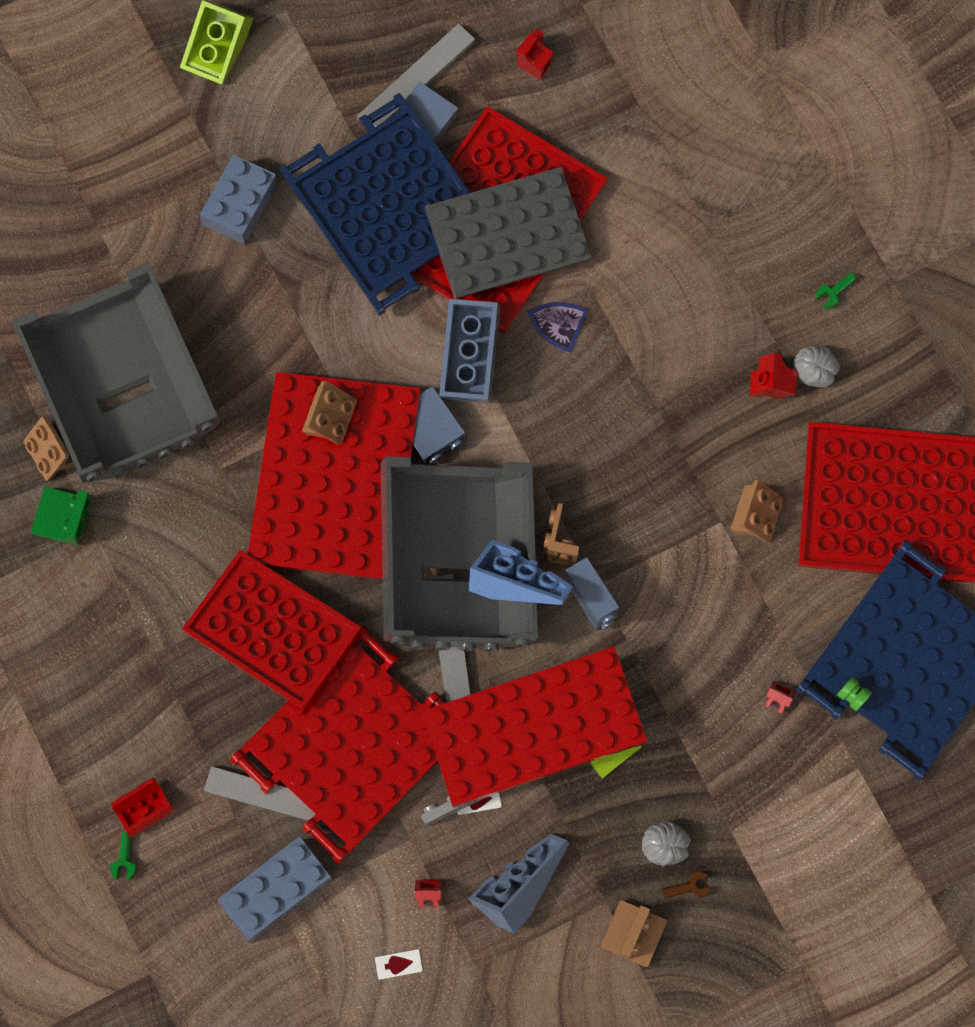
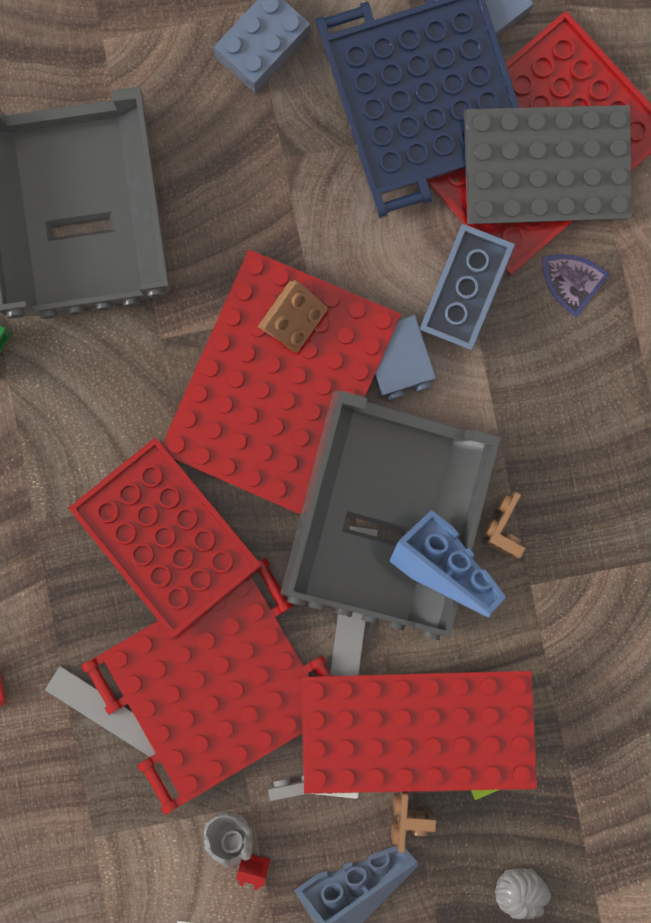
camera: 15 degrees right, 10 degrees up
sand blue brick [217,836,332,943] -> none
sand blue brick [564,557,619,630] -> none
none -> light grey hair [204,811,253,868]
none -> medium nougat bracket [391,792,436,853]

